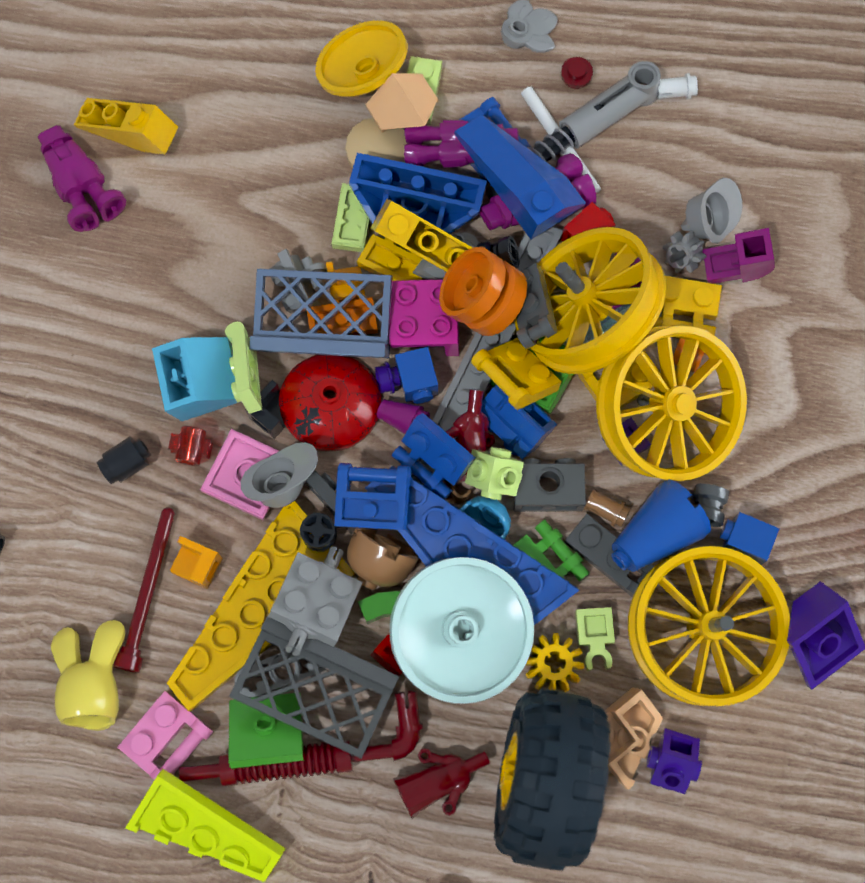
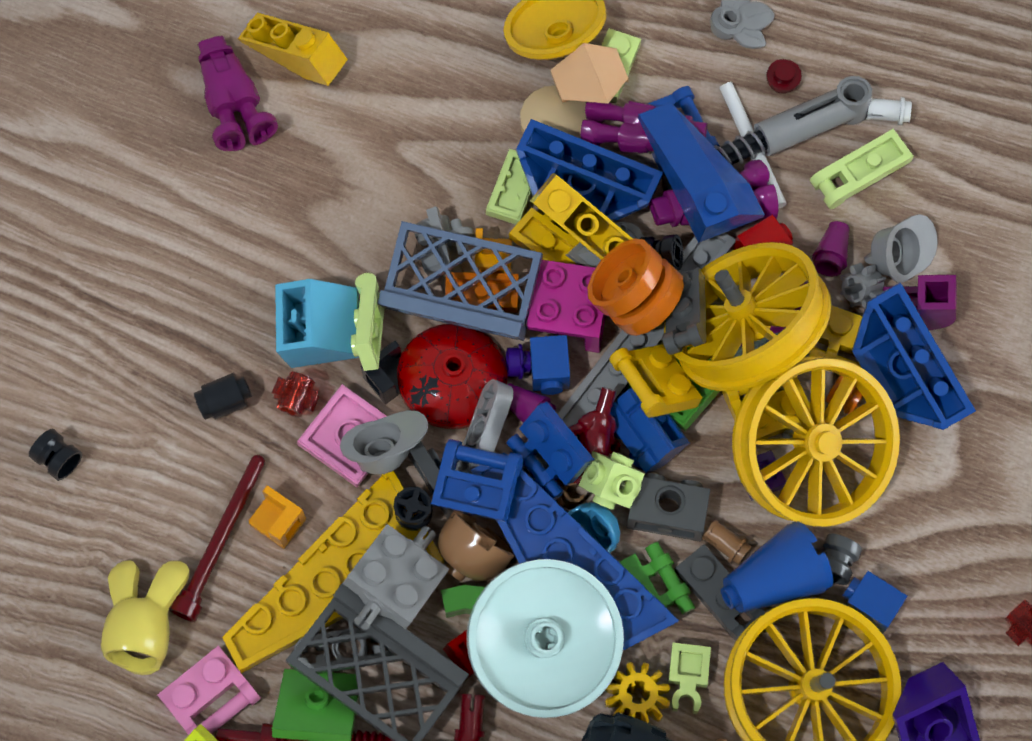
camera: 10 degrees right, 5 degrees down
none -> light grey beam [455,379,513,474]
none -> yellowish green plate [810,129,914,209]
none -> magenta cone [812,221,850,277]
none -> blue wedge [852,282,976,430]

